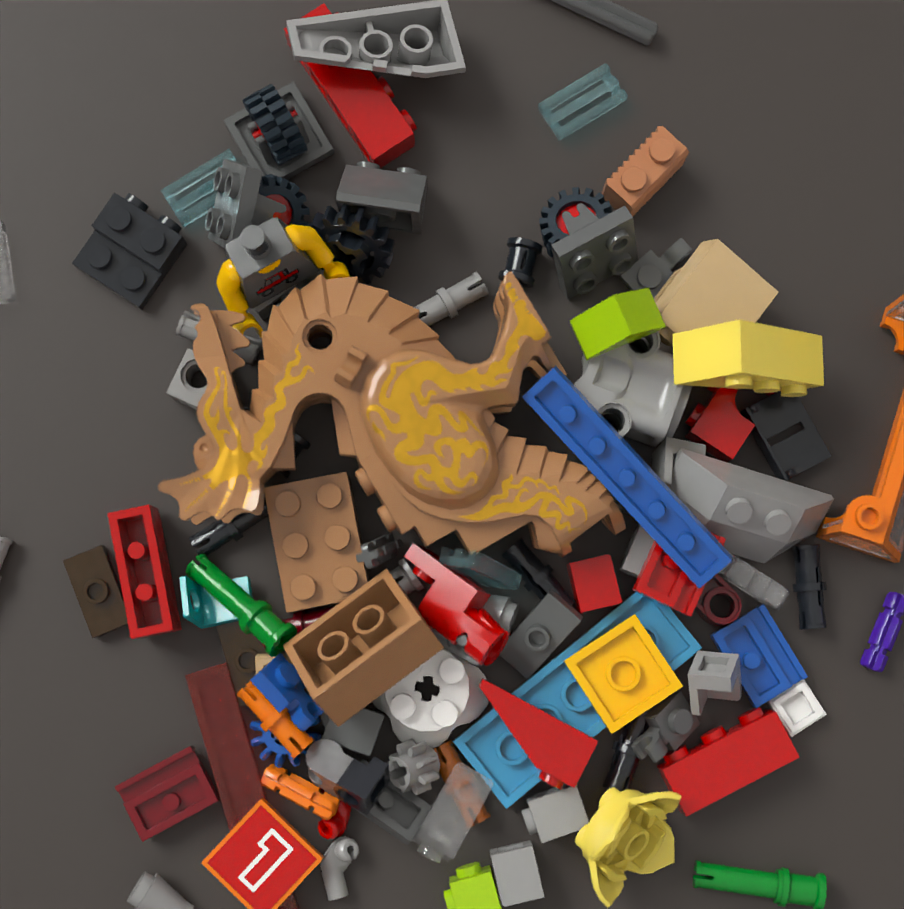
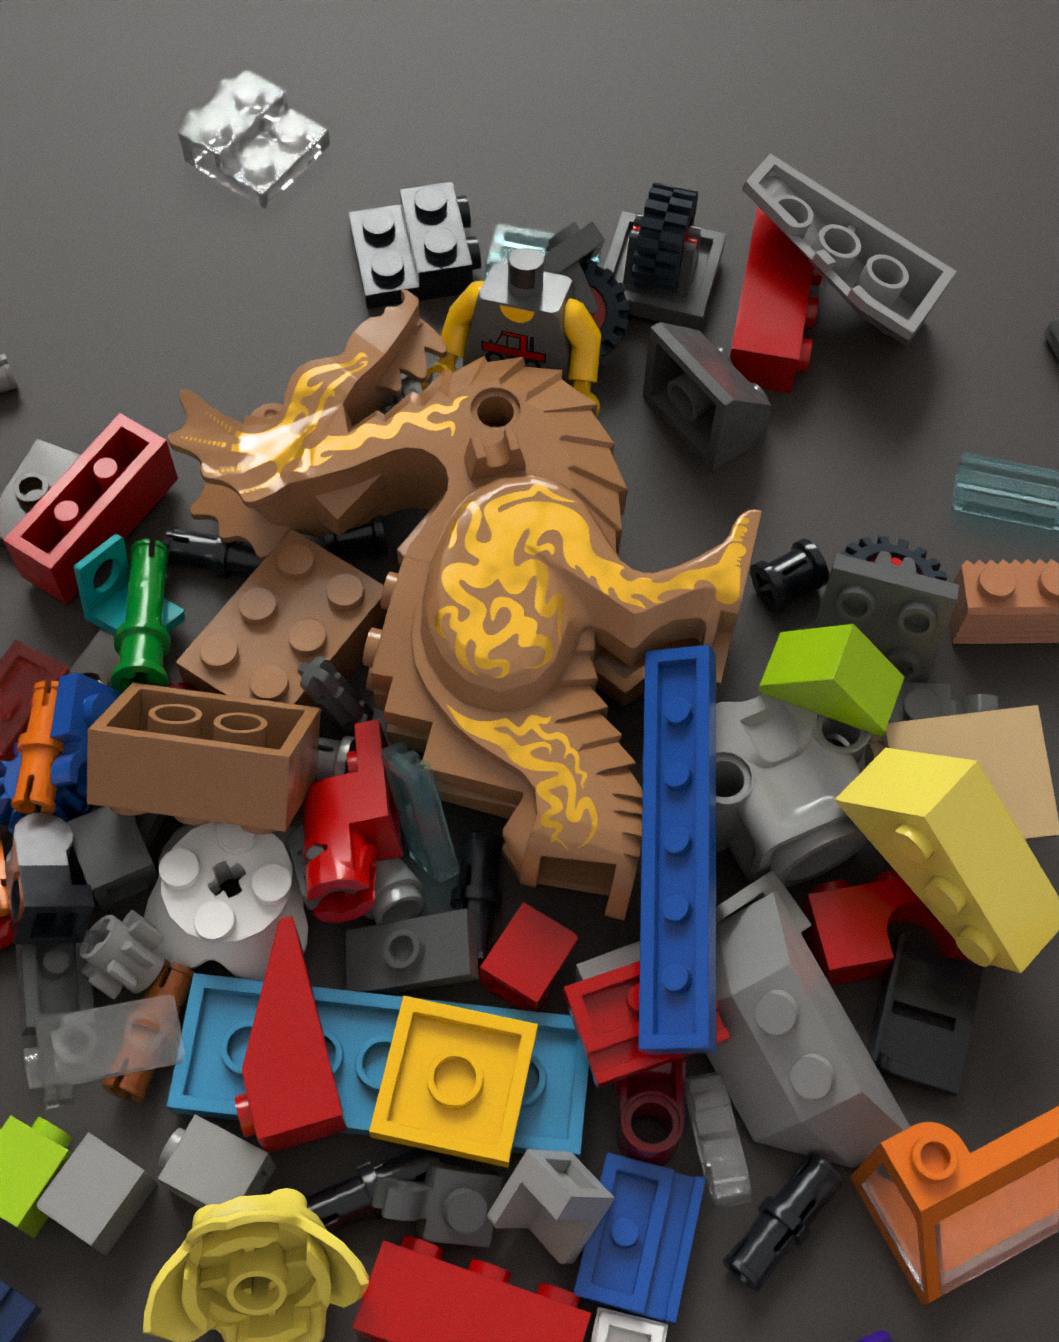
camera: 45 degrees right, 20 degrees down
black gear [309,204,395,284] -> none
light grey pin [414,272,489,326] -> none

